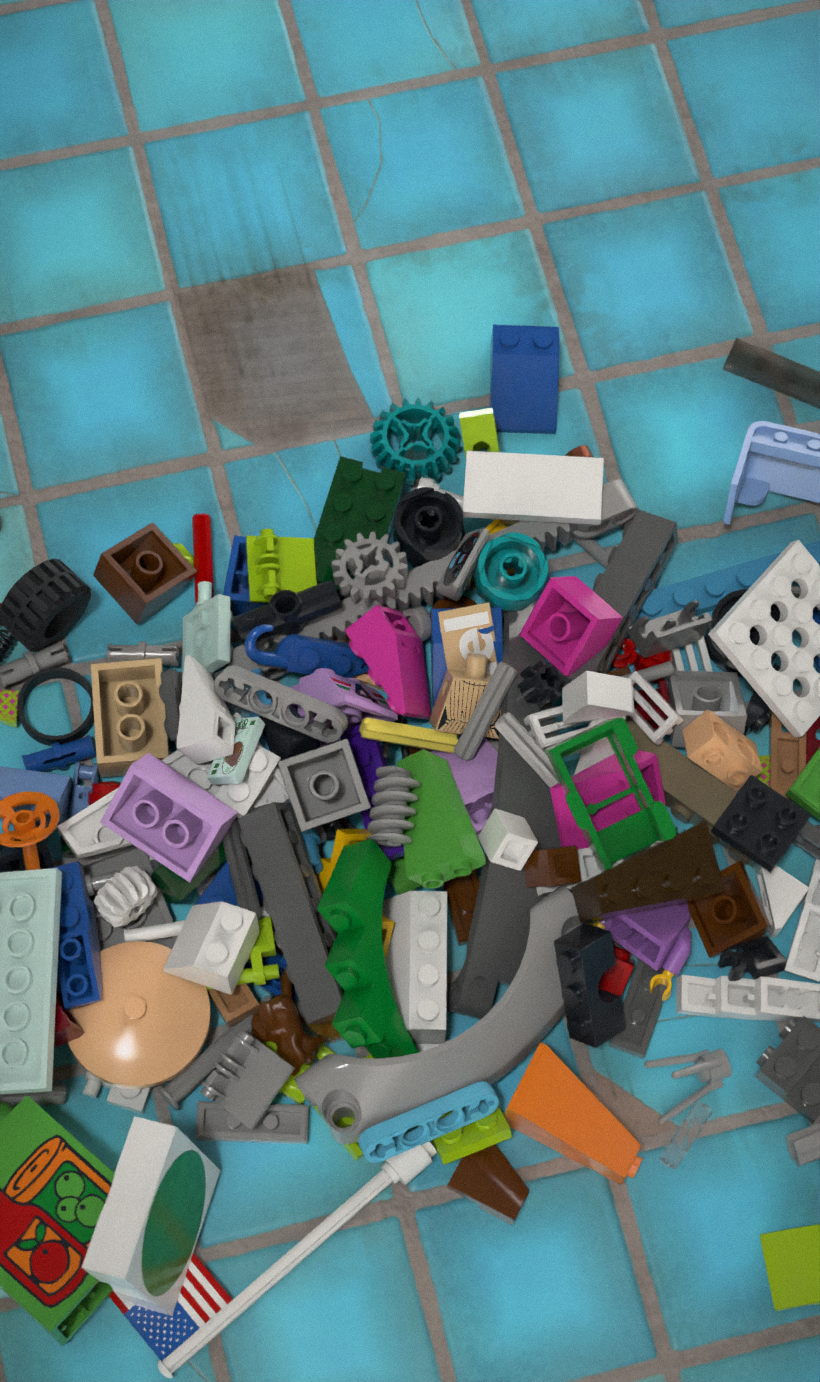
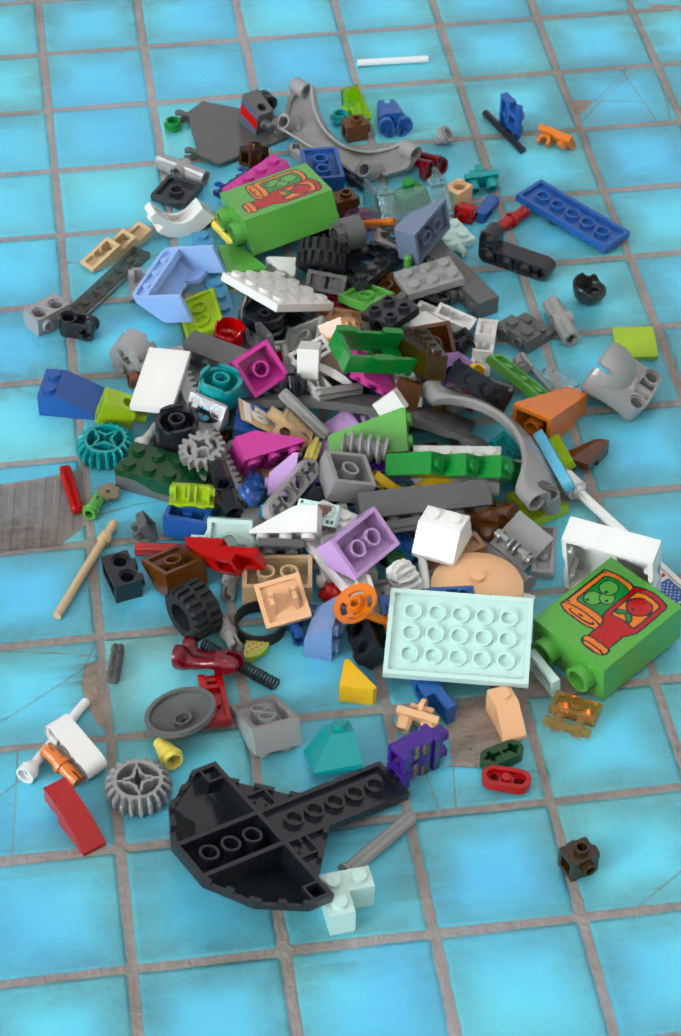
camera: 80 degrees left, 25 degrees down
none -> light grey brick [23,293,71,337]
none -> tan bar [53,520,118,619]
none -> black piece [59,310,100,341]
none -> red axle [59,465,83,515]
none -> bright green pin [82,493,105,520]
none -> dark tan plant [95,482,120,502]
none -> black brick [101,550,145,603]
none -> light grey brick [109,329,157,374]
none -> dark grey tile [130,510,158,542]
none -> lime tile [182,287,224,339]
none -> red slope [185,537,267,576]
none -> red hair [213,317,245,347]
none -> light nougat plate [254,572,312,631]
none -> bright green tile [485,354,548,398]
none -> light grey piece [580,342,661,421]

